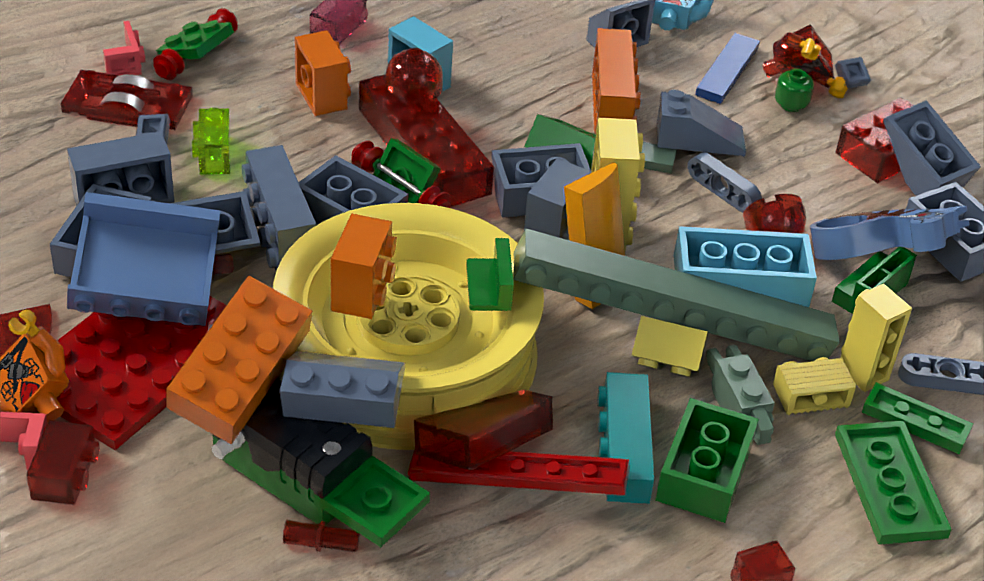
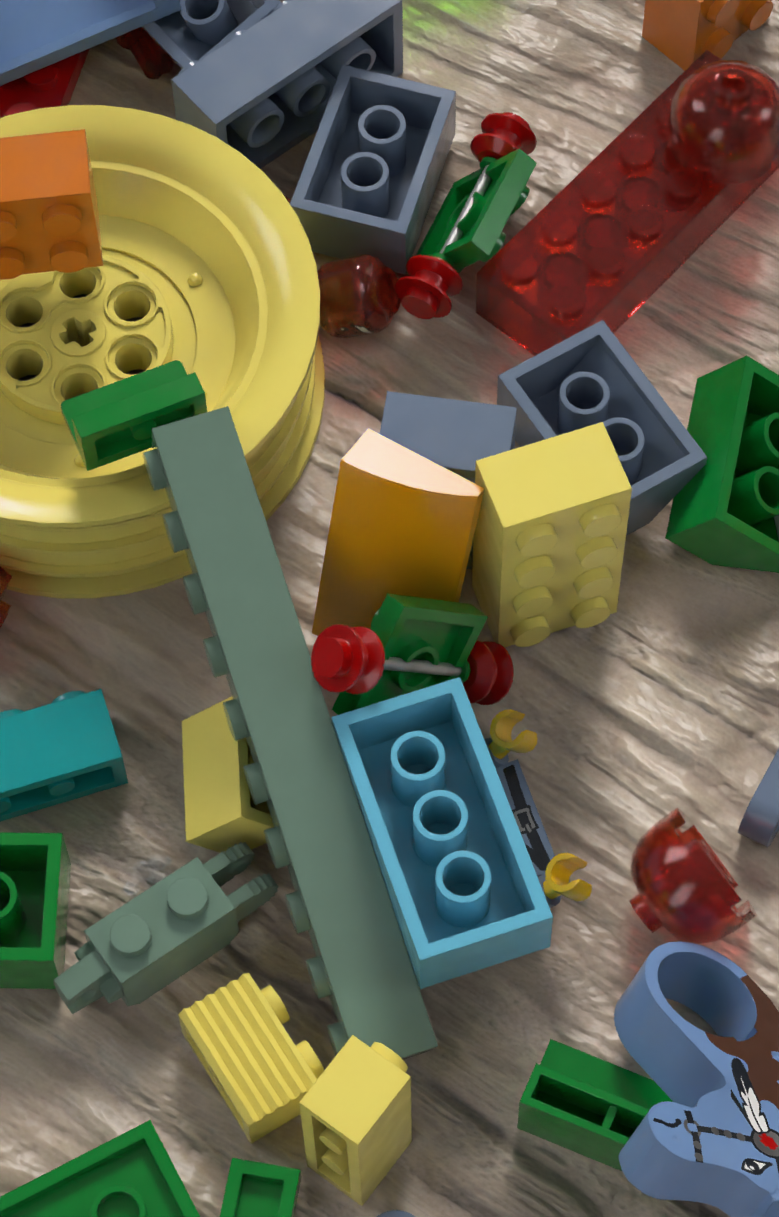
camera: 75 degrees right, 20 degrees up
none -> plate [311,593,514,715]

